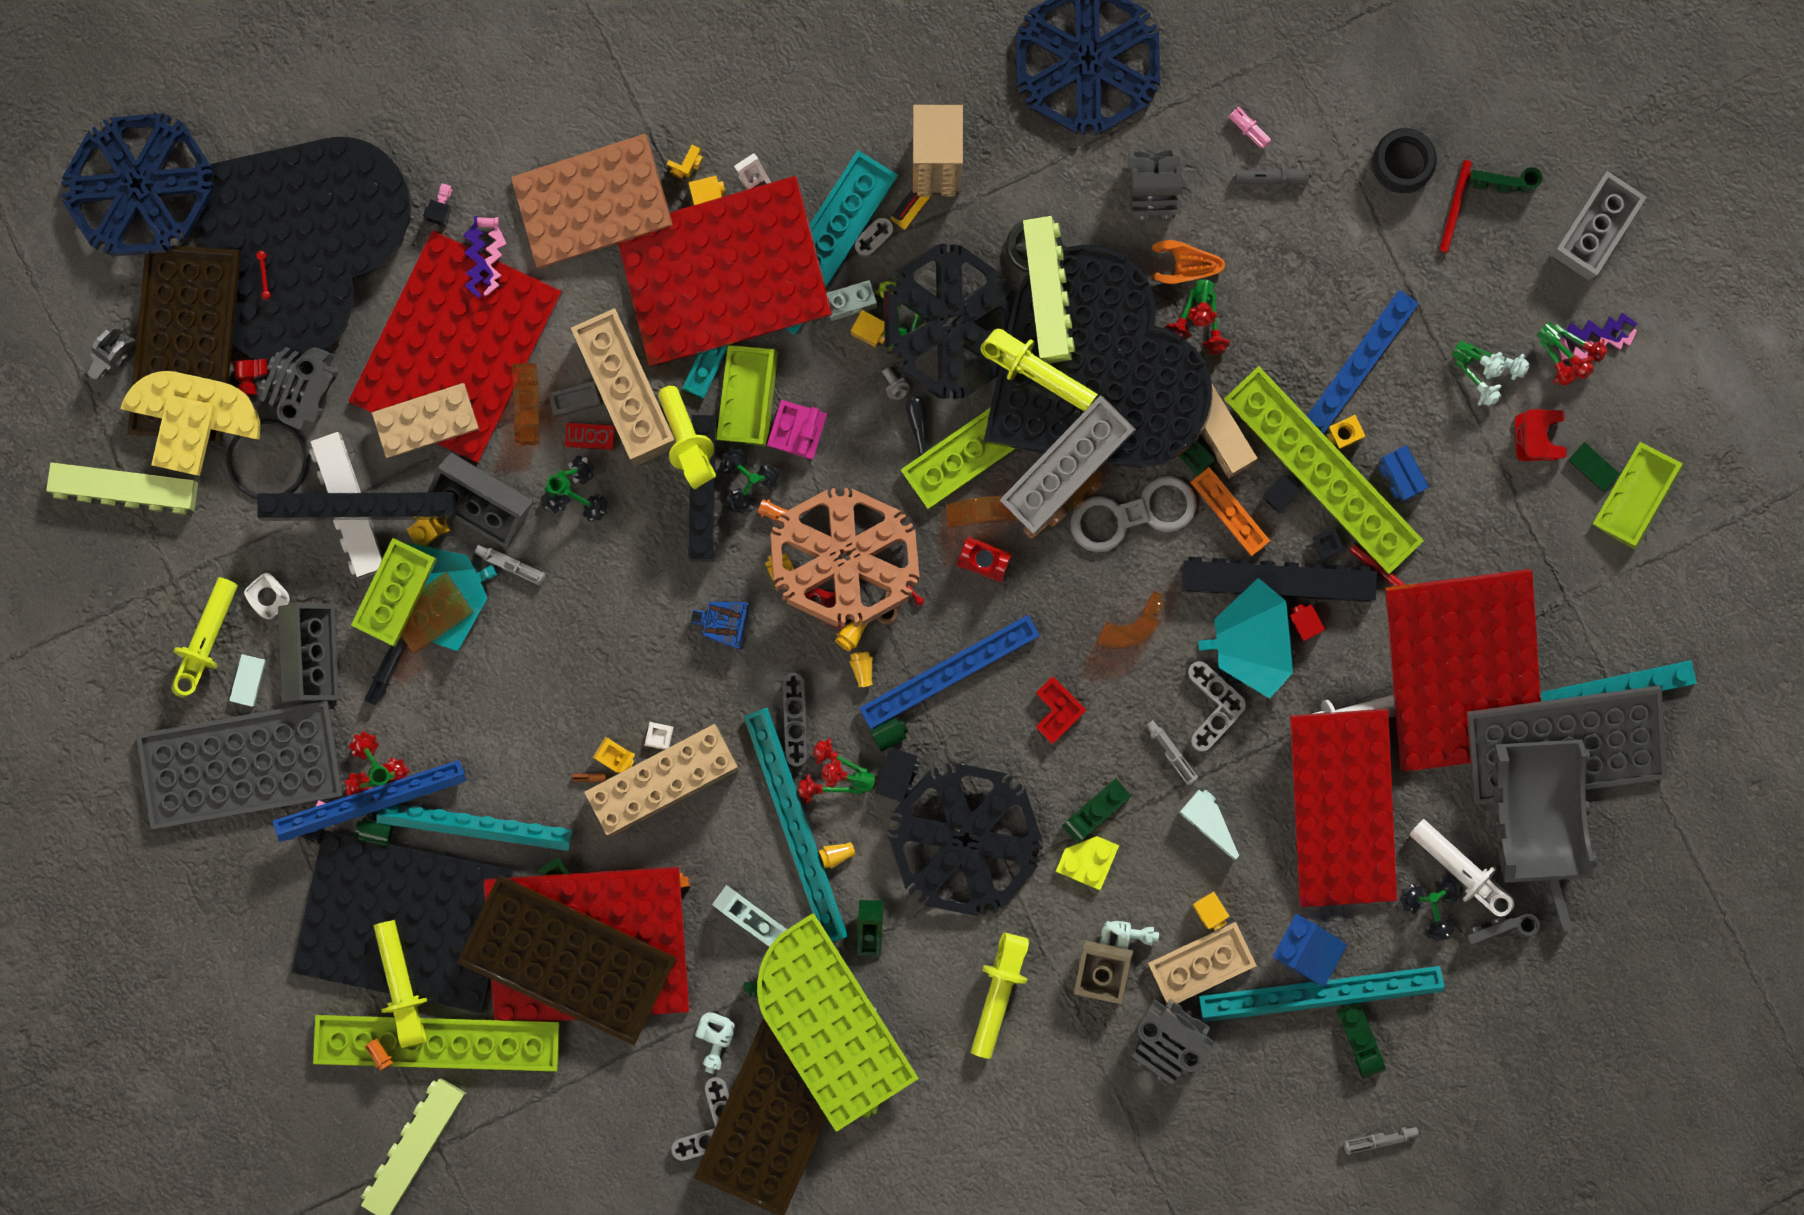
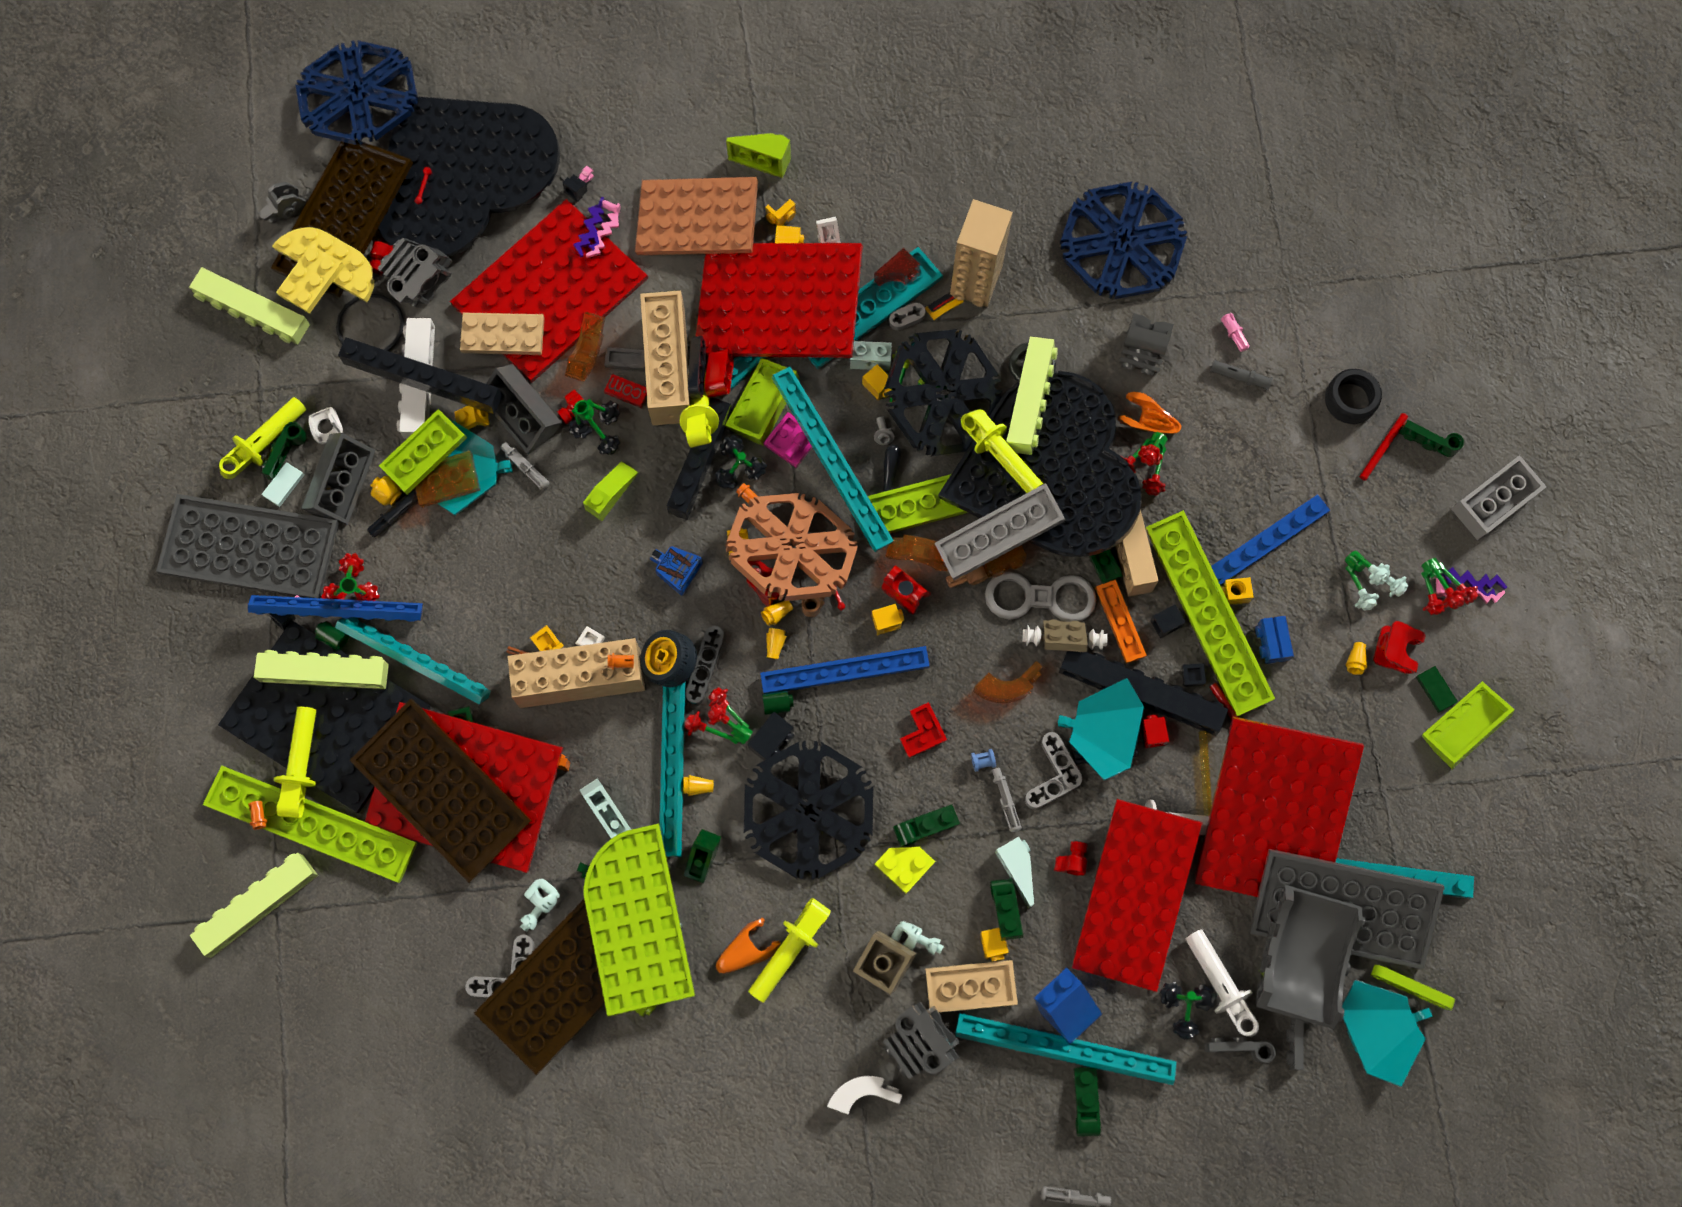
camera: 20 degrees right, 10 degrees down
none -> yellowish green brick [254,650,389,689]
none -> dark green plate [262,422,307,481]
none -> yellow head [370,475,402,506]
none -> red piece [557,389,584,425]
none -> lime slope [583,461,638,521]
none -> orange pin [608,653,634,670]
none -> black wheel [640,630,697,687]
none -> black beam [688,336,706,399]
none -> red beam [704,349,734,398]
none -> orange animal [716,918,781,974]
none -> lime slope [726,133,791,178]
none -> teal plate [771,367,894,552]
none -> white arch [827,1076,902,1114]
none -> yellow brick [871,604,904,635]
none -> clear red arch [874,248,920,287]
none -> medium blue bush [971,749,996,772]
none -> dark green plate [990,878,1023,941]
none -> dark tan plate [1022,619,1107,652]
none -> red piece [1054,841,1088,876]
none -> clear yellow bar [1199,731,1212,816]
none -> teal panel [1342,980,1432,1087]
none -> yellow cone [1346,642,1367,675]
none -> lime beam [1371,965,1455,1011]

